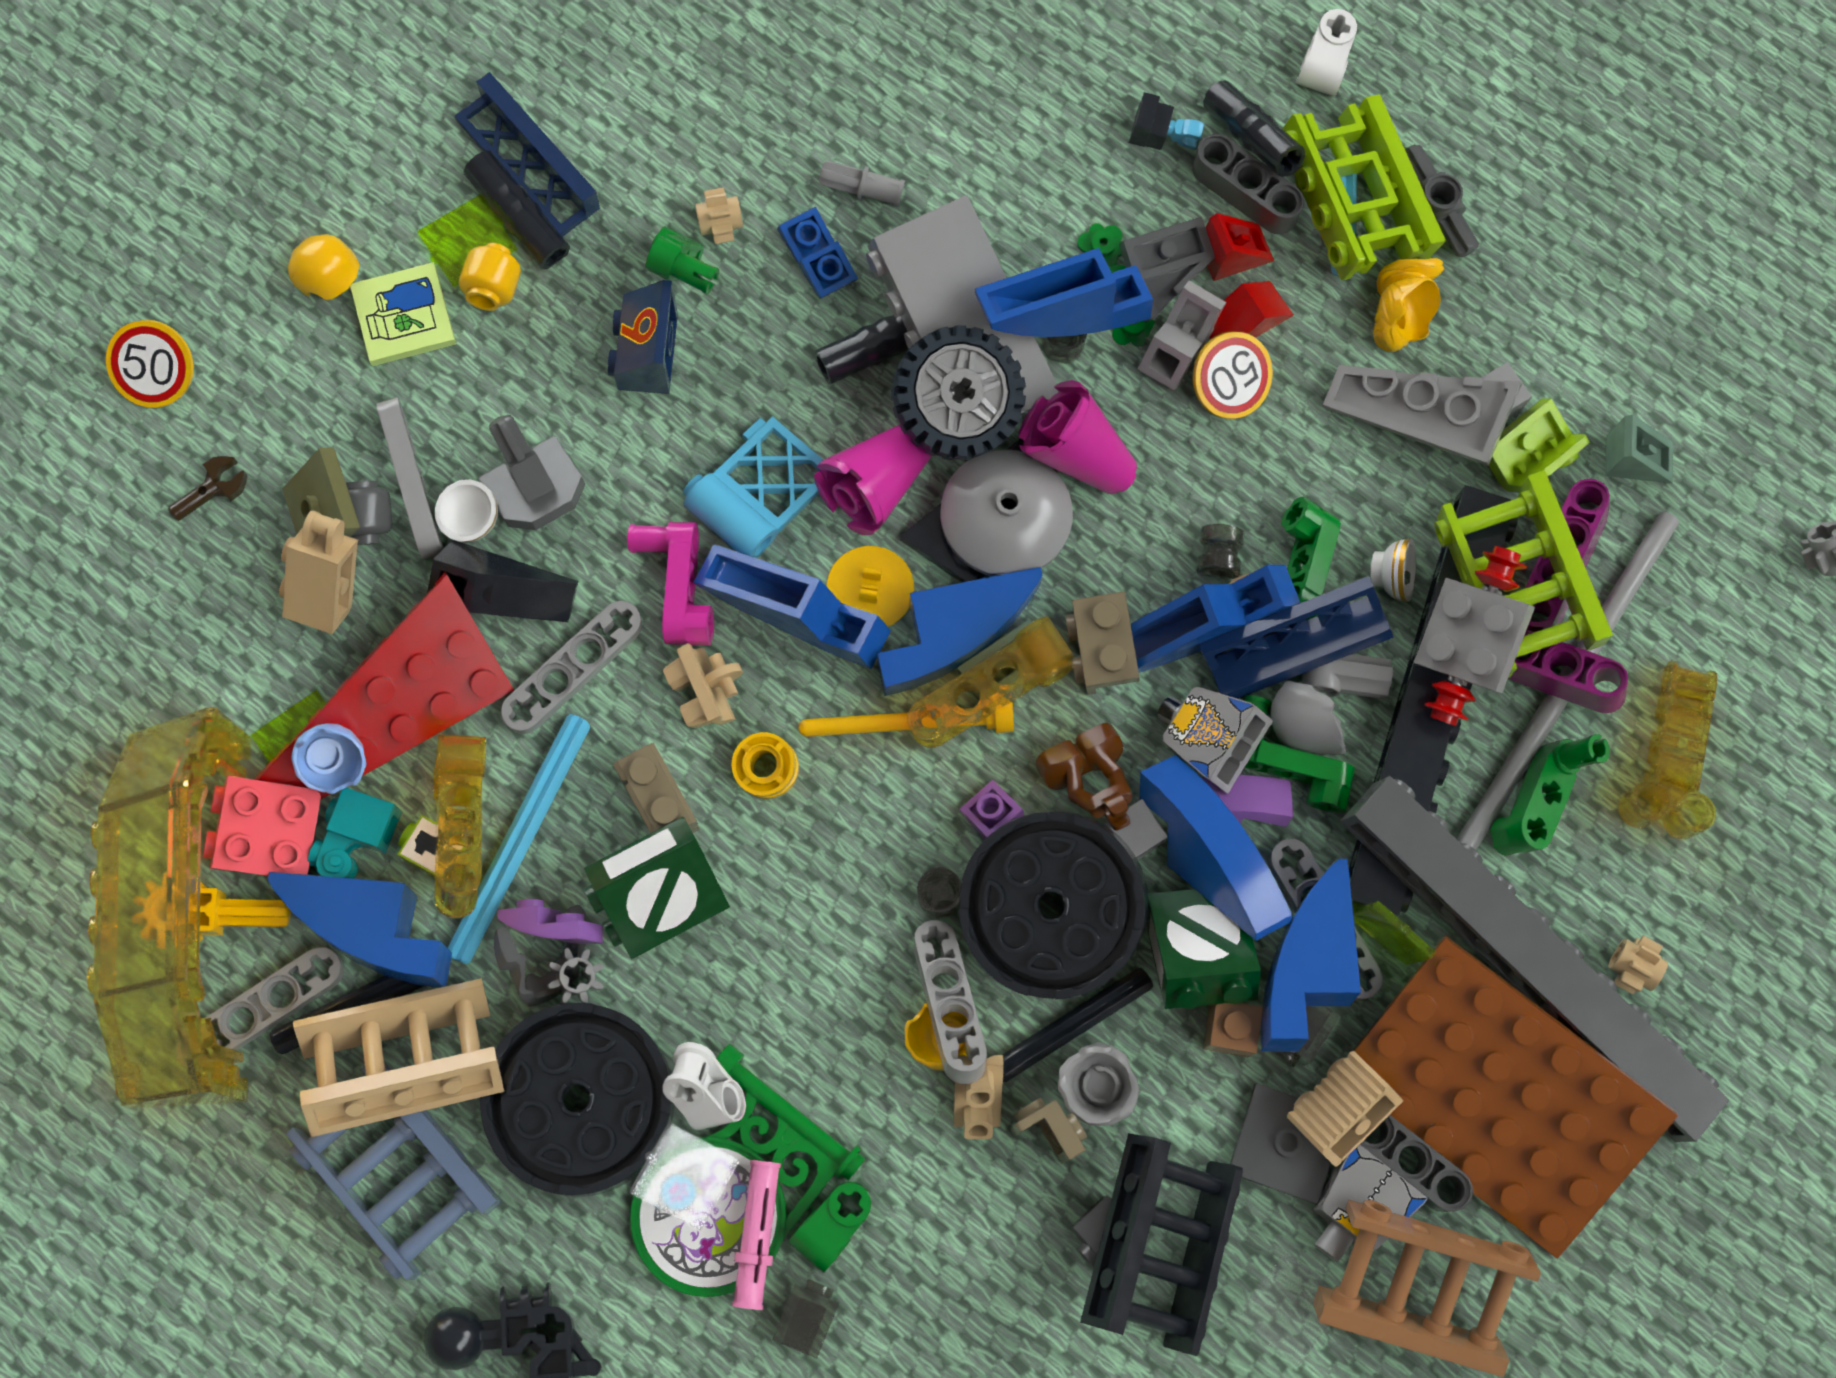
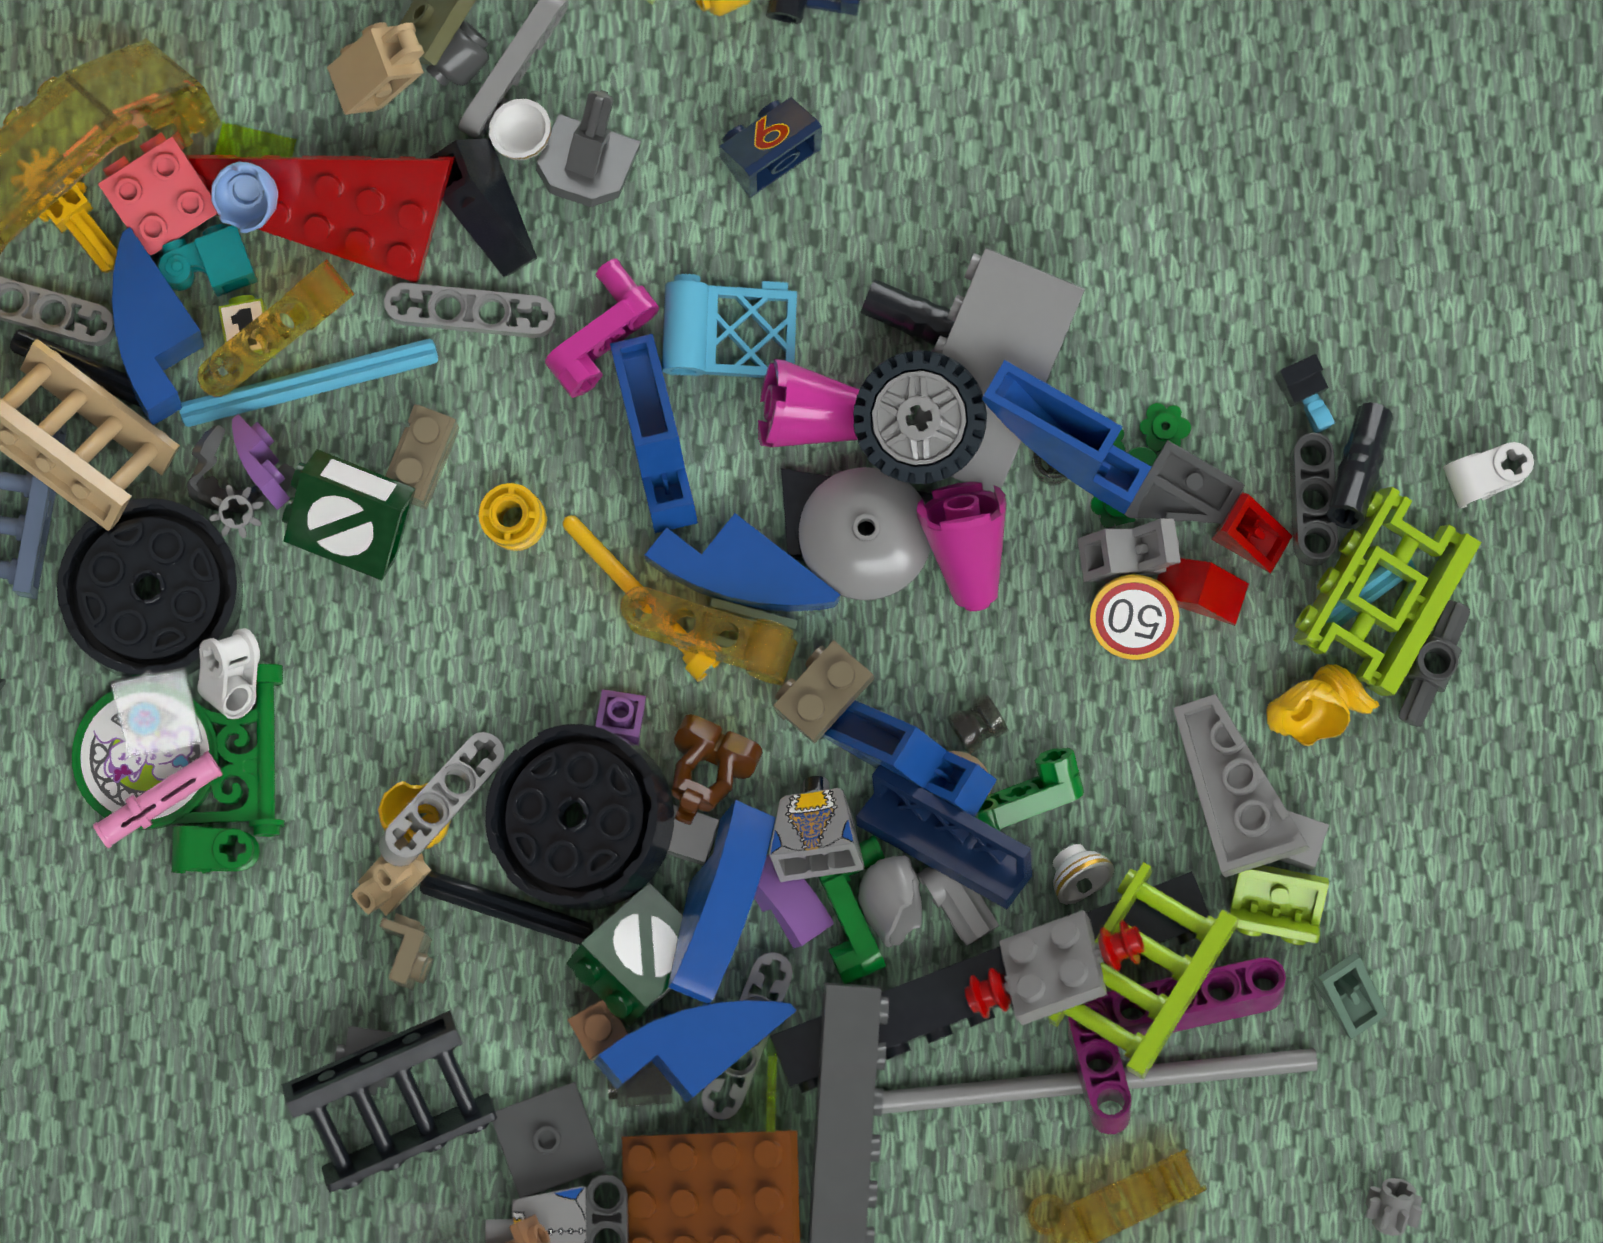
camera: 55 degrees right, 5 degrees up
green beam [645,226,719,295] -> none
tan hips [663,643,743,728] -> none
tan gear [695,187,743,244] -> none
clear smoke brick [772,1279,840,1359] -> none
blue slope [777,207,858,299] -> none
light grey axle [819,160,905,207] -> none
yellow piece [826,546,914,627] -> none
clear smoke wheel [917,867,962,919] -> none
light grey hair [1058,1042,1140,1126] -> none
tan brick [1287,1051,1403,1167] -> none
green beam [1490,734,1610,856] -> none

